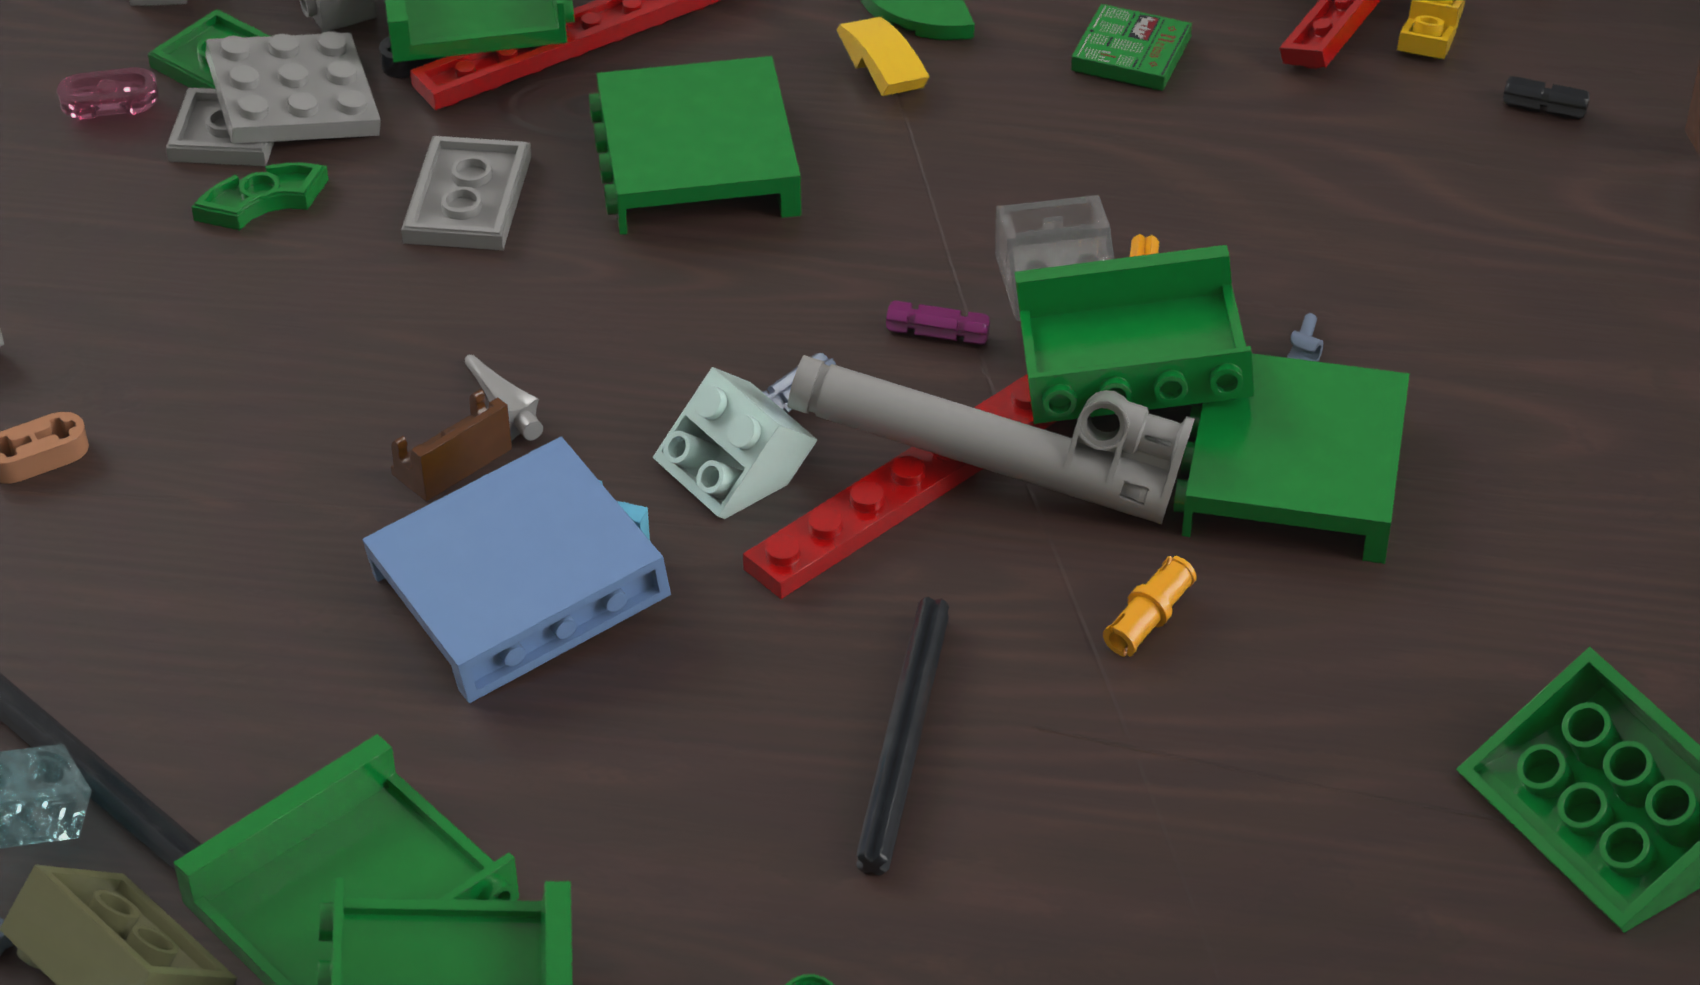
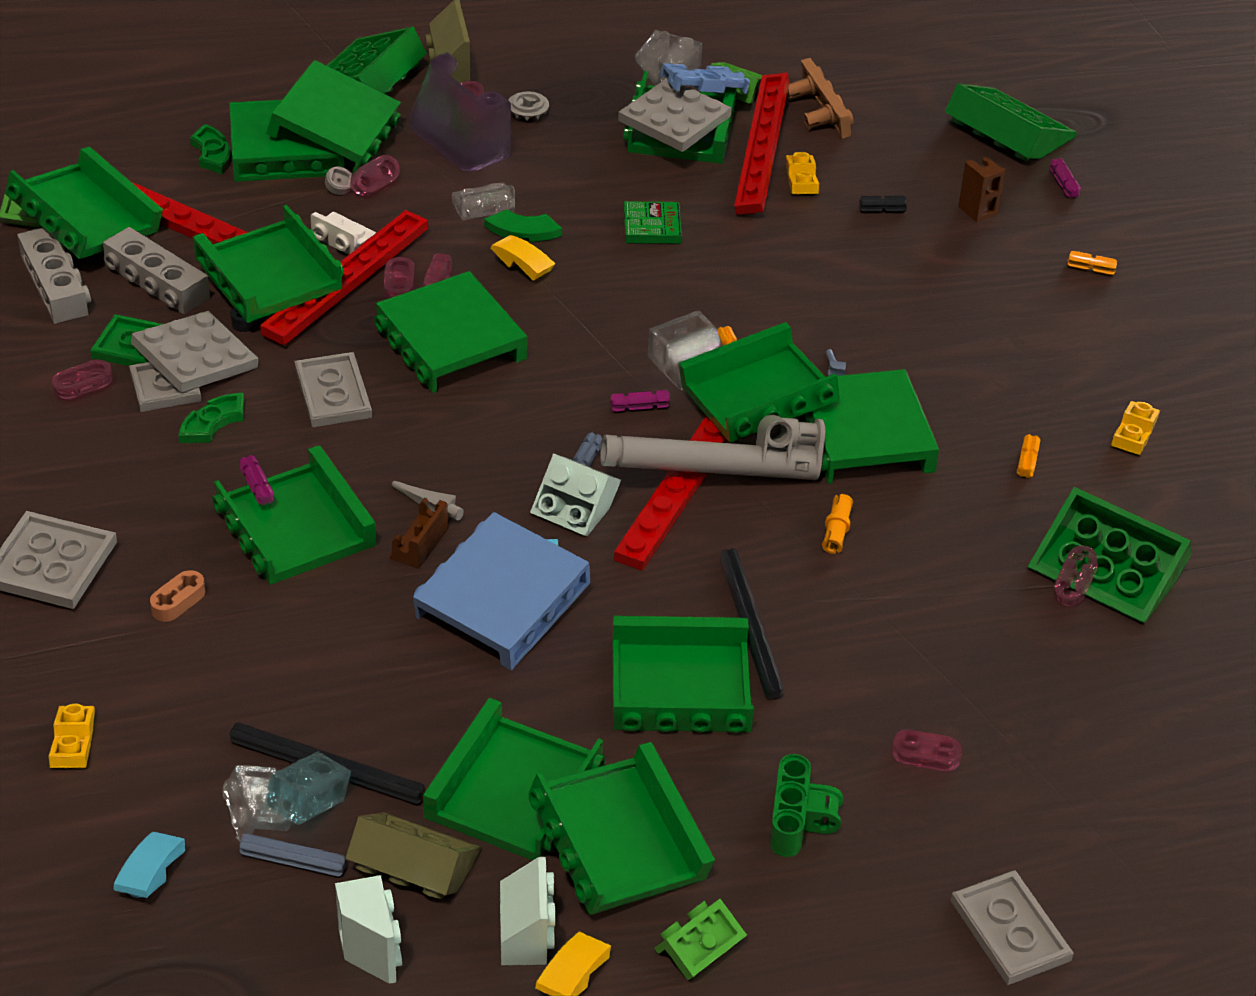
camera: 25 degrees left, 0 degrees up
none -> green panel [212,445,377,585]
none -> magenta axle [239,455,274,506]
none -> clear pink plate [384,257,415,299]
none -> clear pink beam [423,253,452,287]
none -> green panel [612,616,754,733]
none -> light orange piece [1017,434,1041,478]
none -> clear pink beam [1054,545,1098,606]

